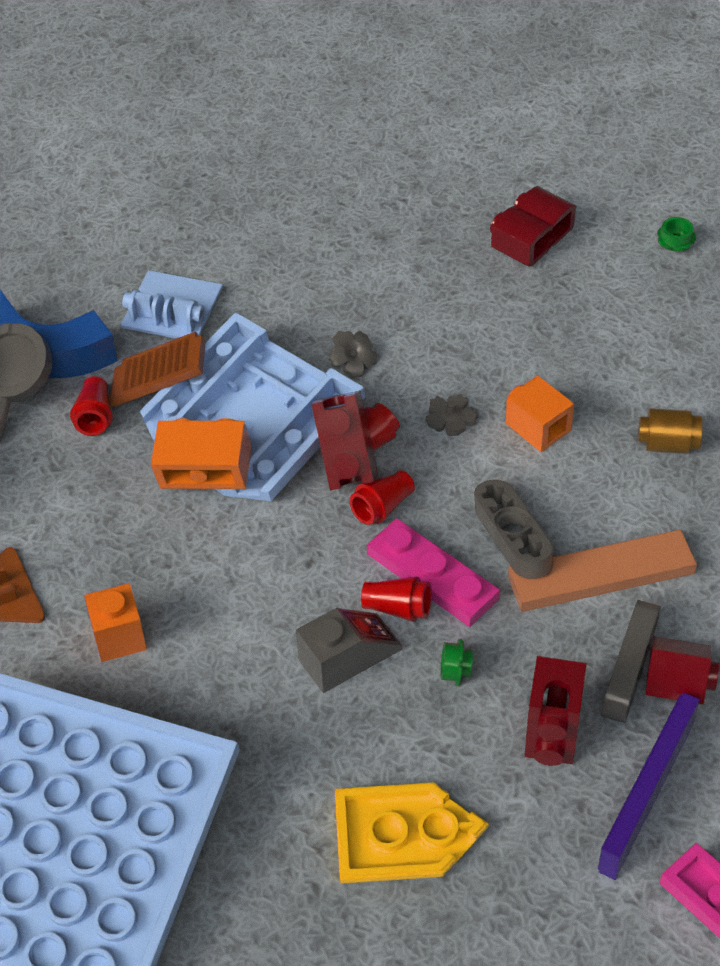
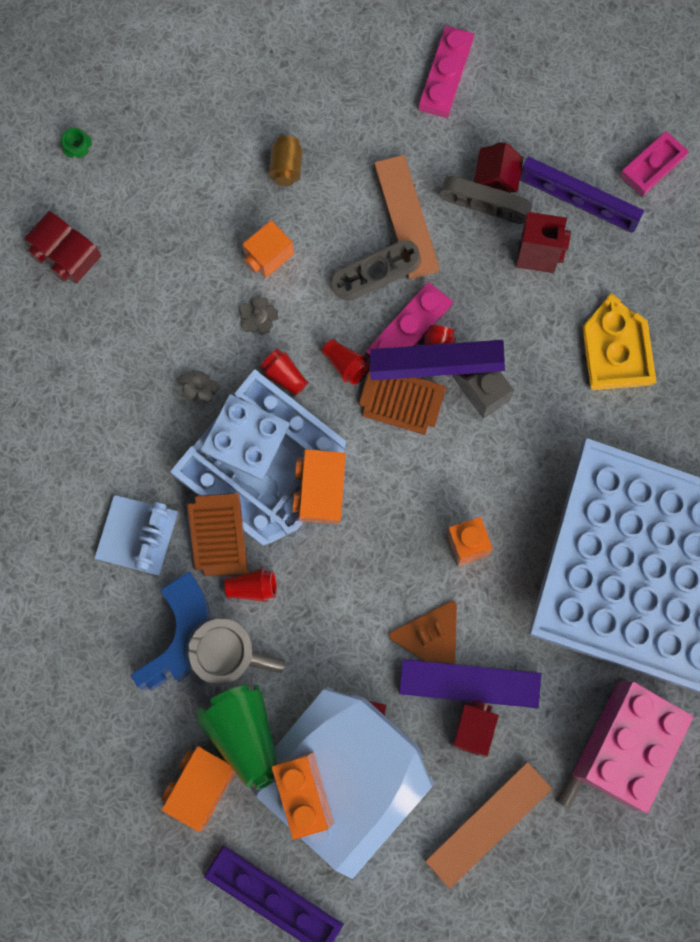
camera: 90 degrees left, 25 degrees up
dark red brick [311,390,379,491] -> none
green plate [440,639,473,686] -> none
none -> light blue hinge [201,394,290,481]
none -> dark orange window [359,369,447,435]
none -> dark purple tile [370,339,505,380]

